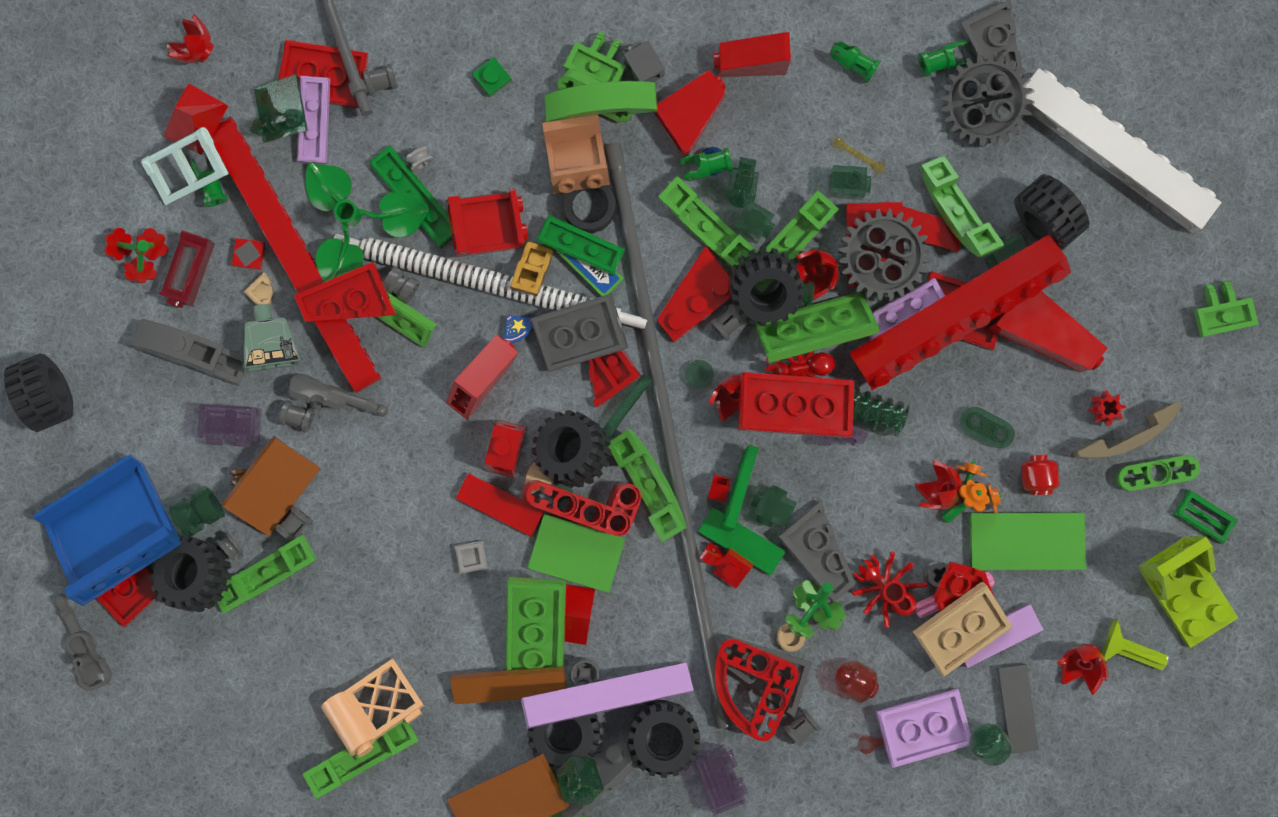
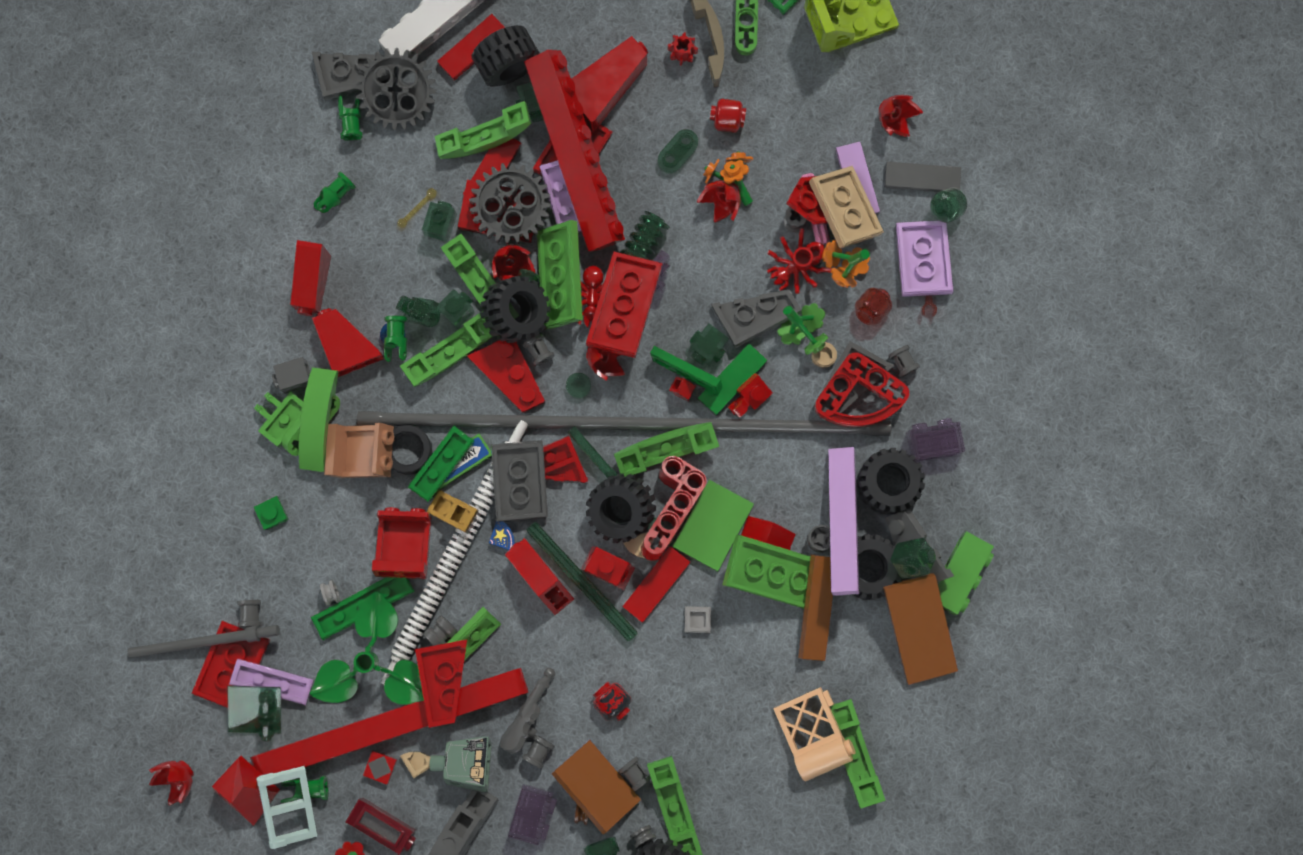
camera: 75 degrees left, 5 degrees down
bright green tile [970,513,1086,570] -> none
lime piece [1101,619,1168,670] -> none
none -> red tile [437,14,505,81]
none -> clear green axle [526,522,638,641]
none -> head [593,681,631,721]
none -> orange plant [822,239,870,288]

